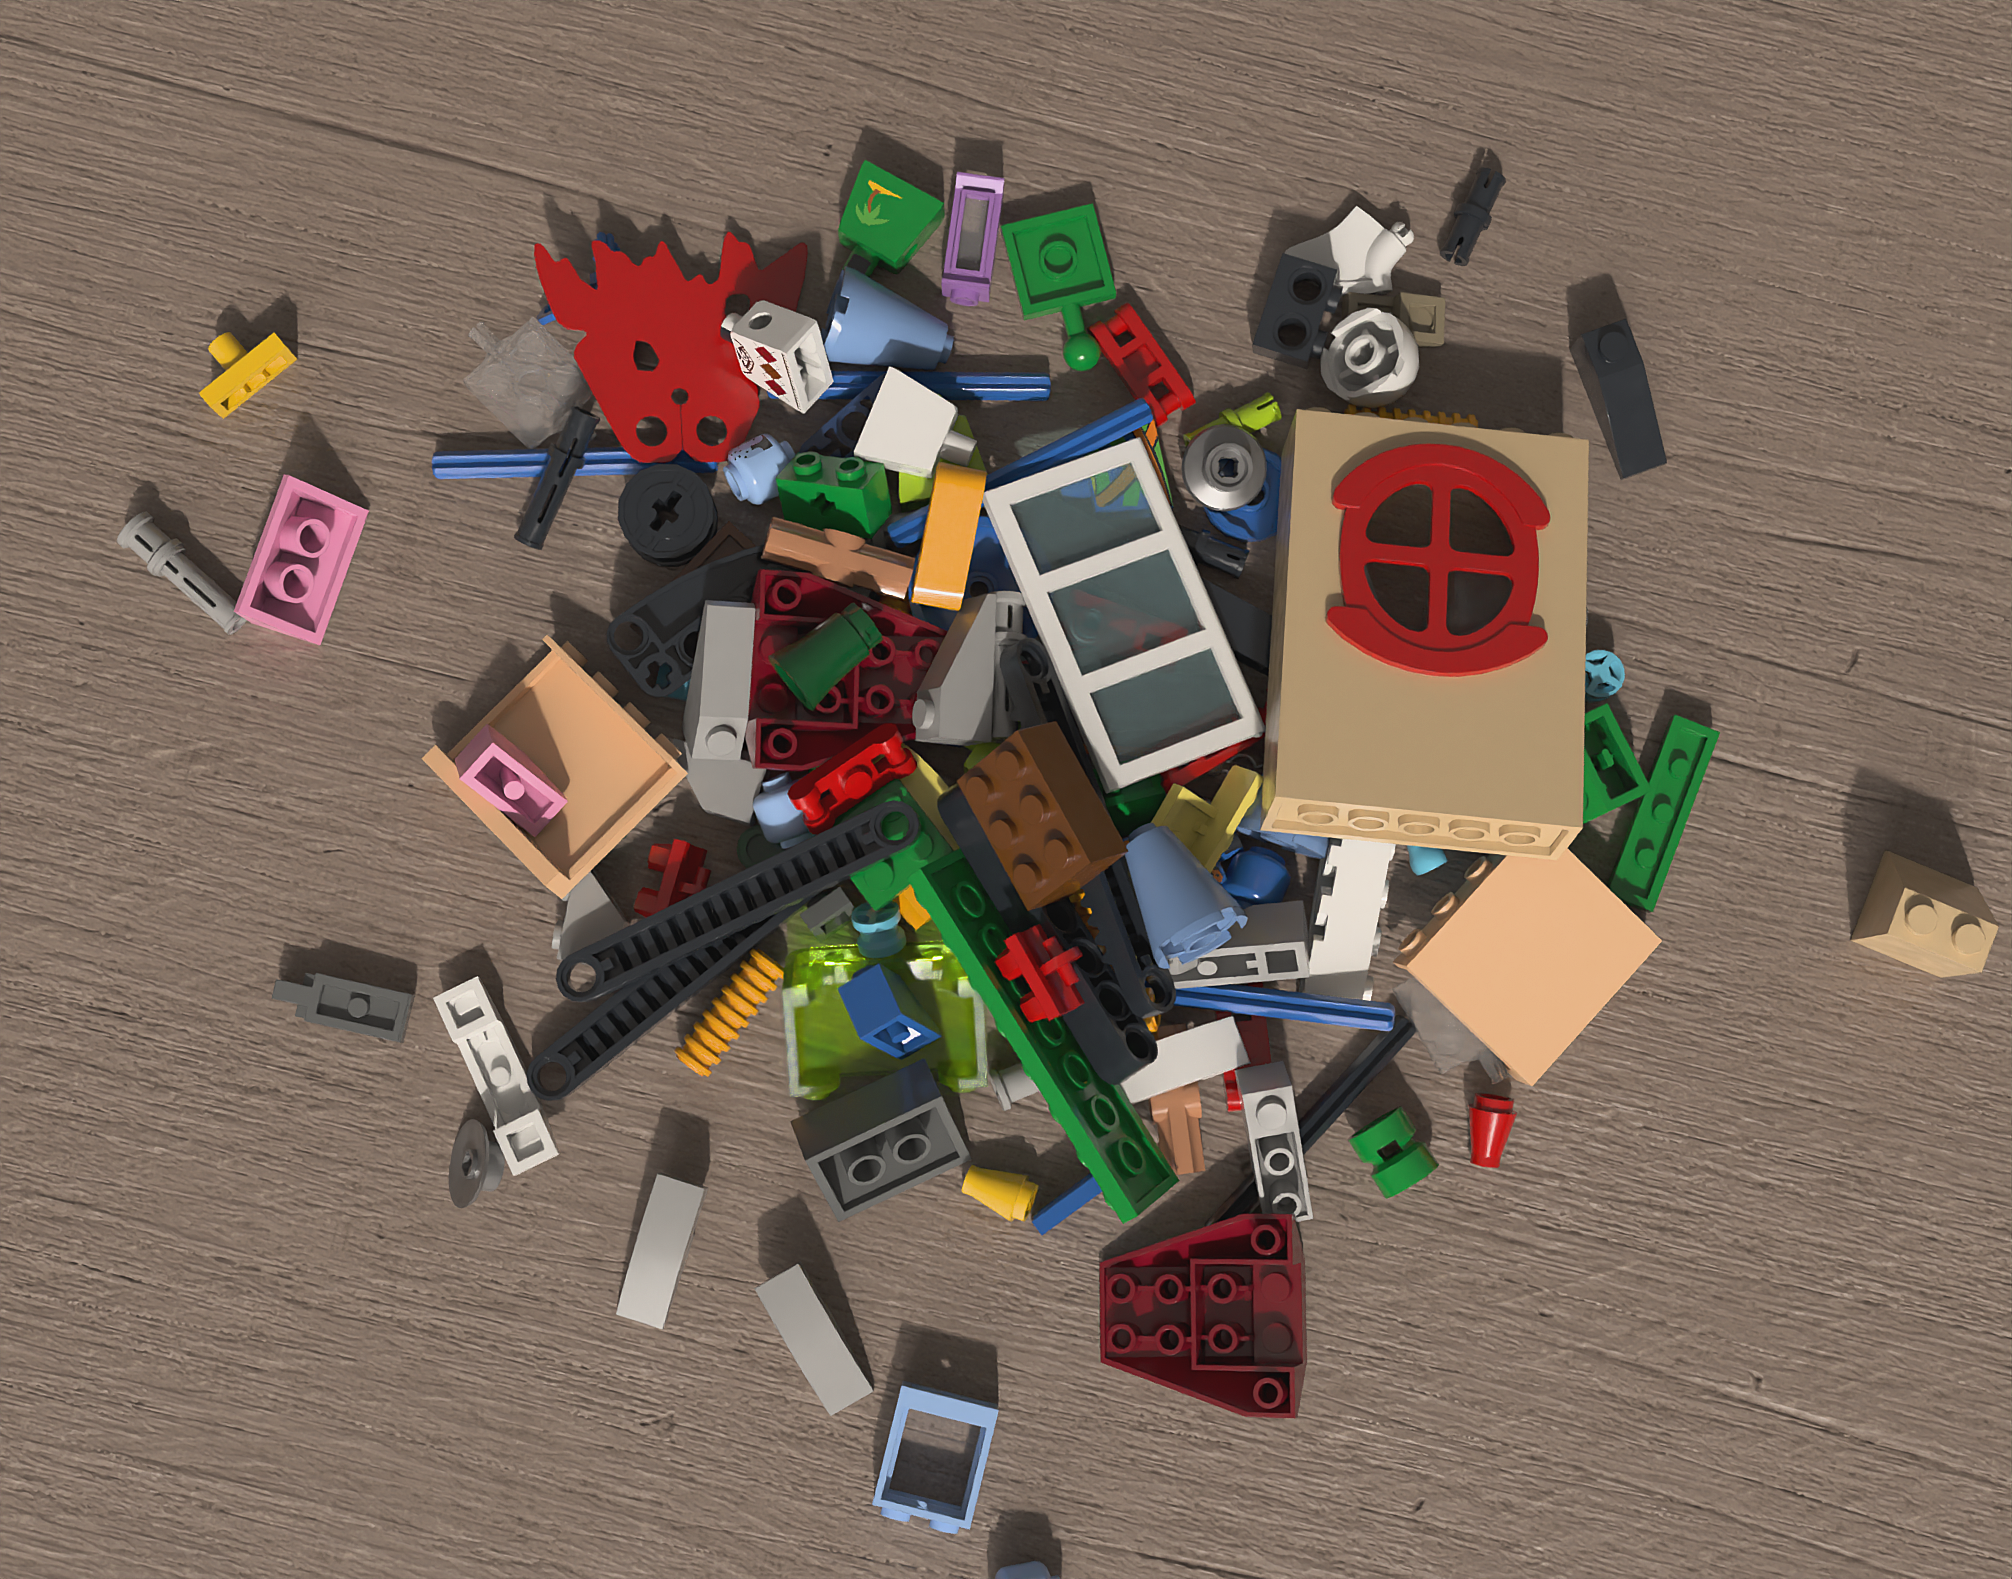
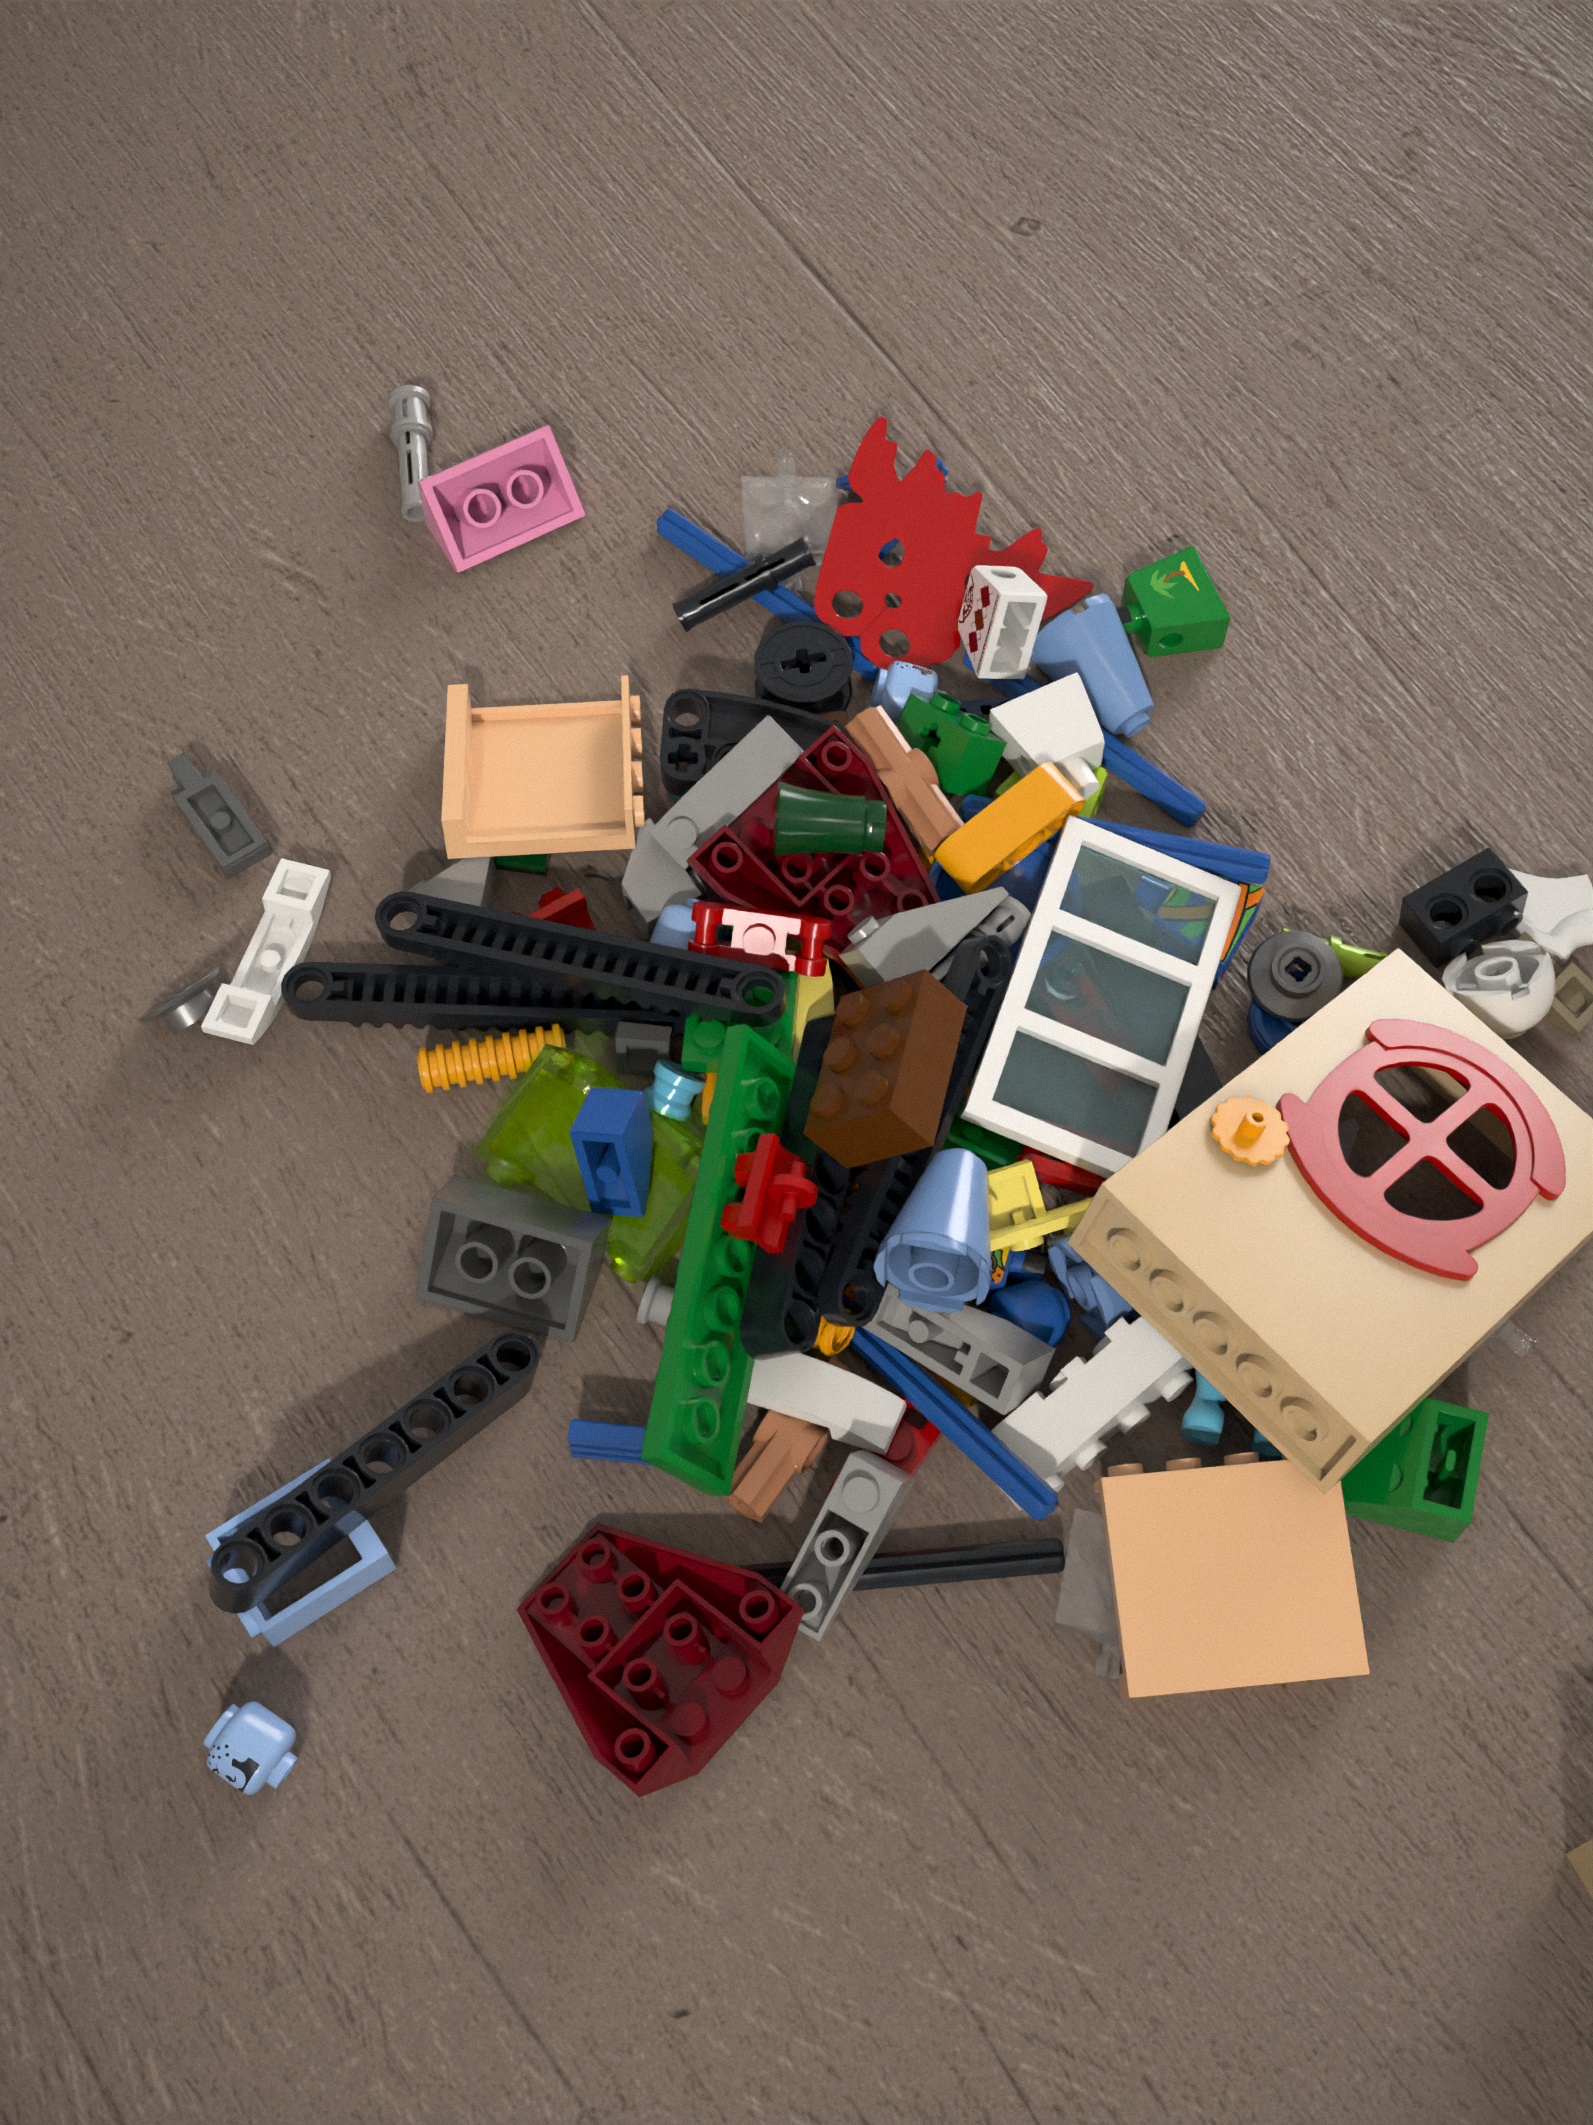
camera: 45 degrees right, 20 degrees down
yellow tile [199,332,297,419] -> none
bright pink slope [455,724,568,837] -> none
light grey slope [616,1172,708,1330] -> none
light grey slope [754,1261,874,1416] -> none
medium lavender window [941,172,1004,306] -> none
yellow cone [962,1165,1039,1222] -> none
green plate [1001,203,1116,371] -> none
red plate [1087,302,1196,429] -> none
black pin [1153,524,1250,579] -> none
green wheel [1347,1106,1439,1199] -> none
red cone [1468,1093,1517,1168] -> none
medium azure wheel [1585,650,1625,703] -> none
green plate [1607,715,1720,913] -> none
none -> black beam [209,1331,540,1614]
none -> light orange piece [1210,1096,1290,1167]

